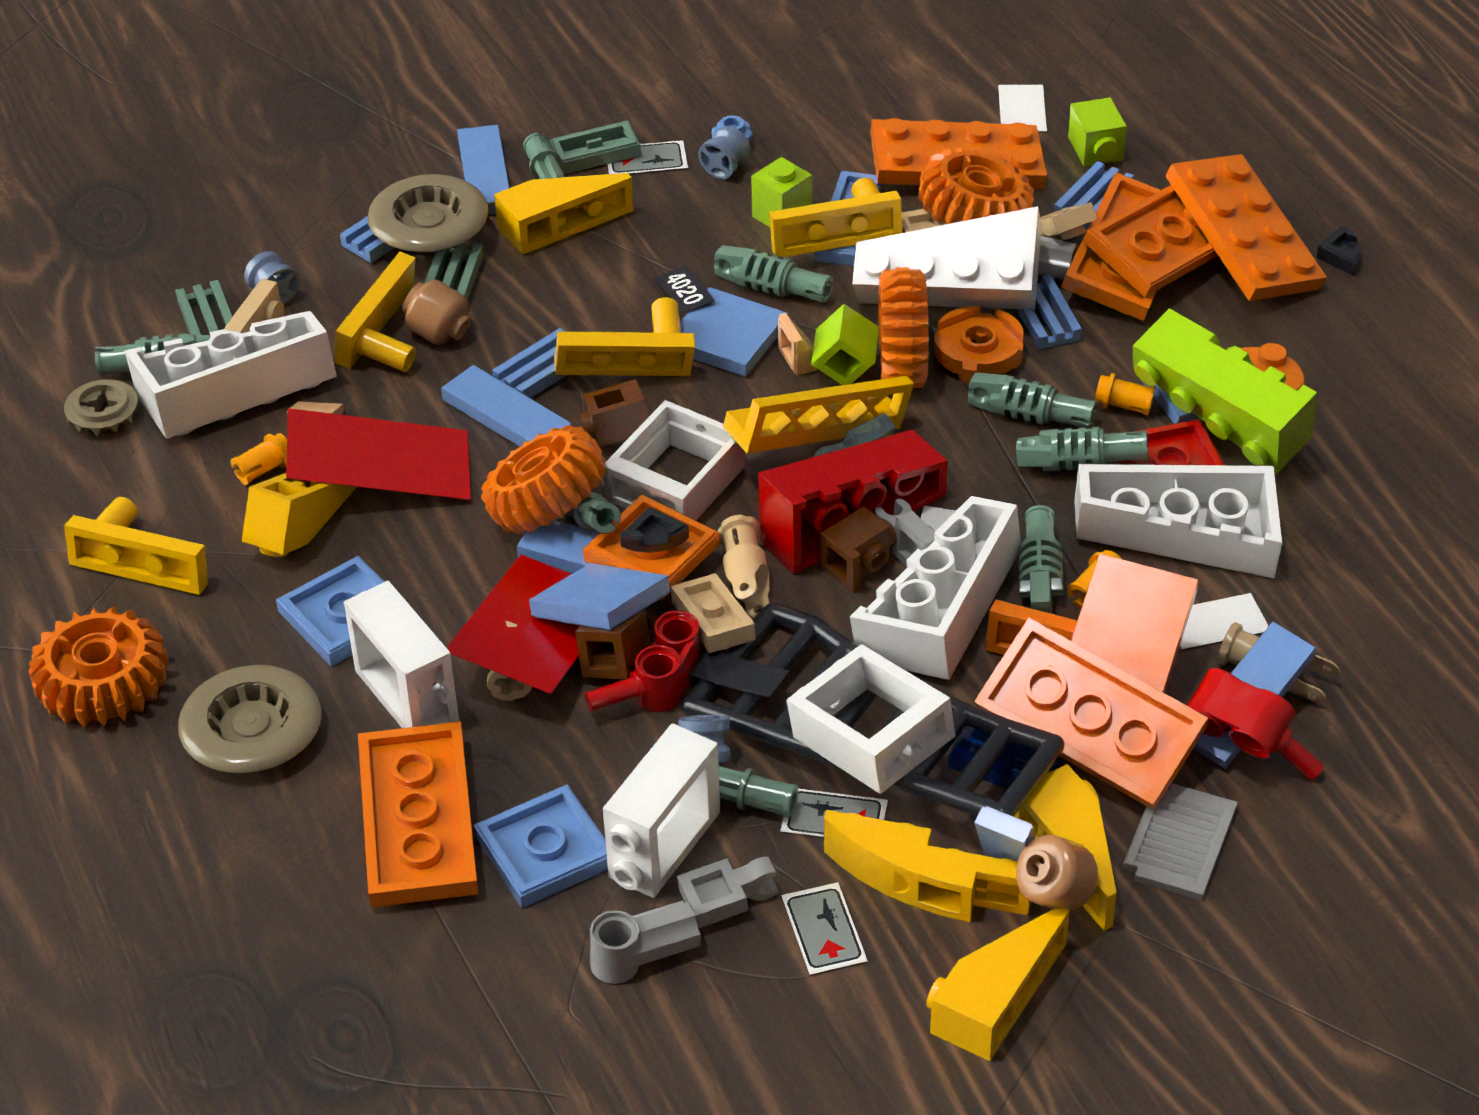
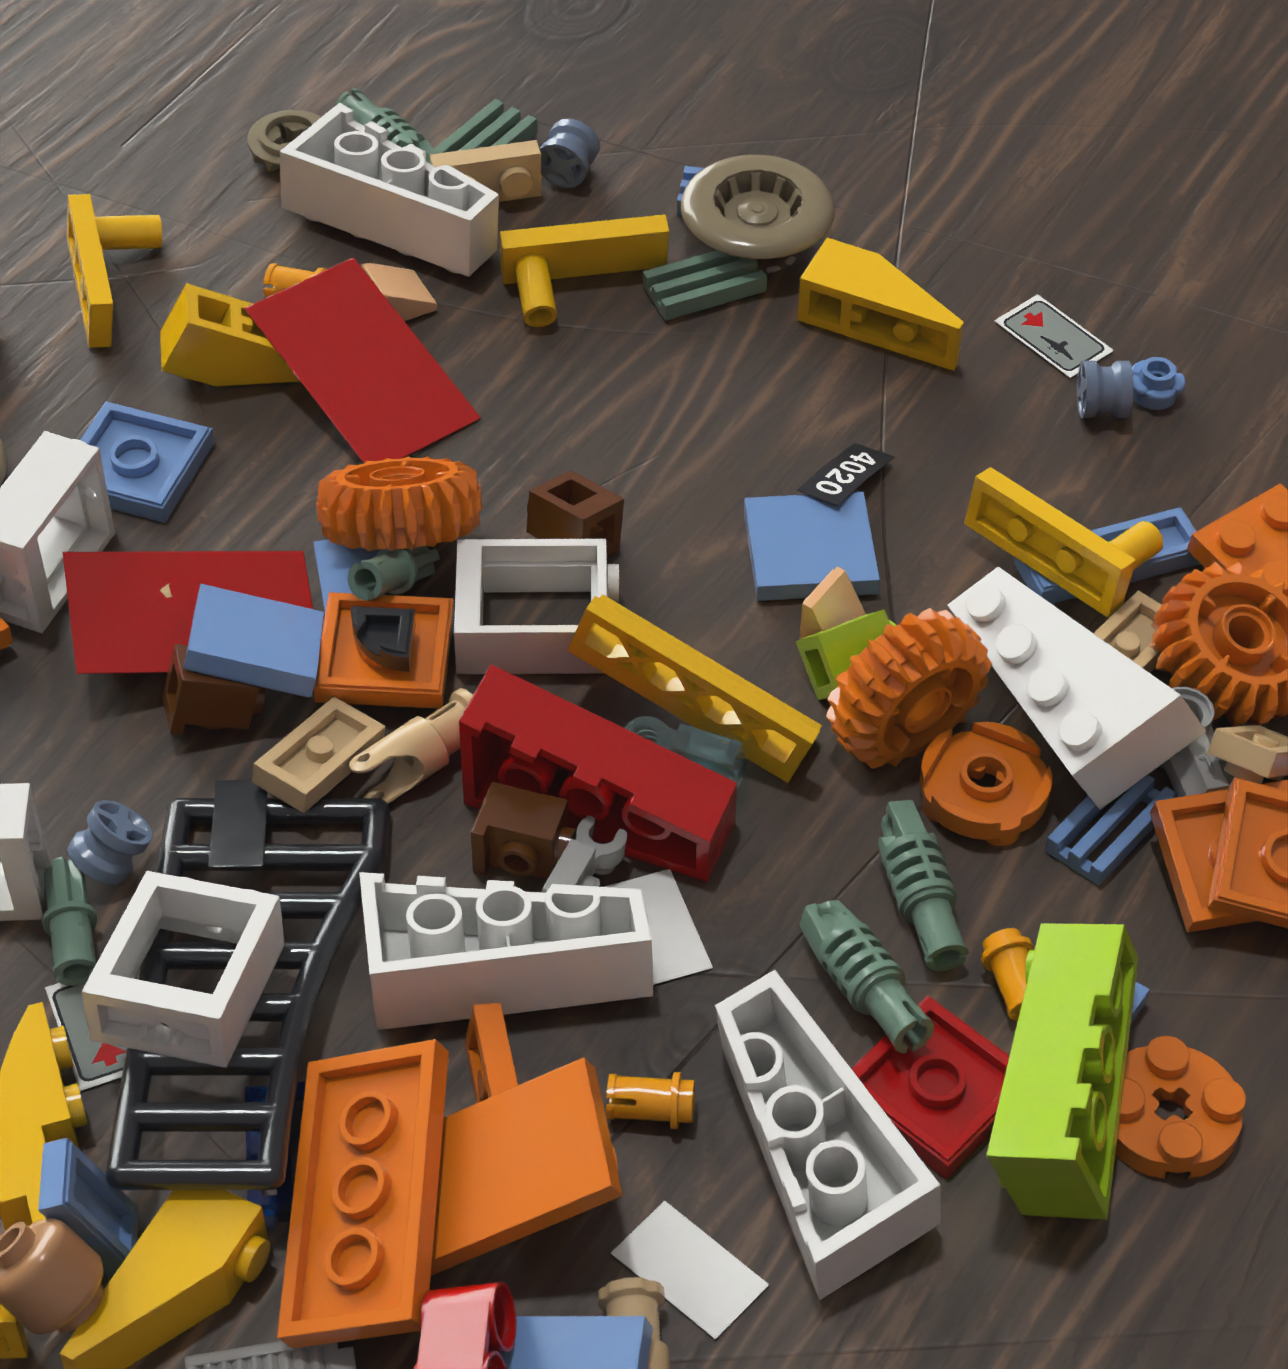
camera: 55 degrees right, 5 degrees up
medium nougat head [402,279,471,346] -> none
medium blue tile [441,365,572,447] -> none
medium blue tile [457,125,509,215] -> none
medium blue tile [492,328,567,398] -> none
sand green axle [523,133,565,179] -> none
sand green tile [549,121,641,175] -> none
yellow piece [554,297,695,376] -> none
red beam [584,610,701,713] -> none
sand green hinge [714,245,833,303] -> none
lime brick [751,157,812,227] -> none
sand green hinge [1019,505,1064,614] -> none

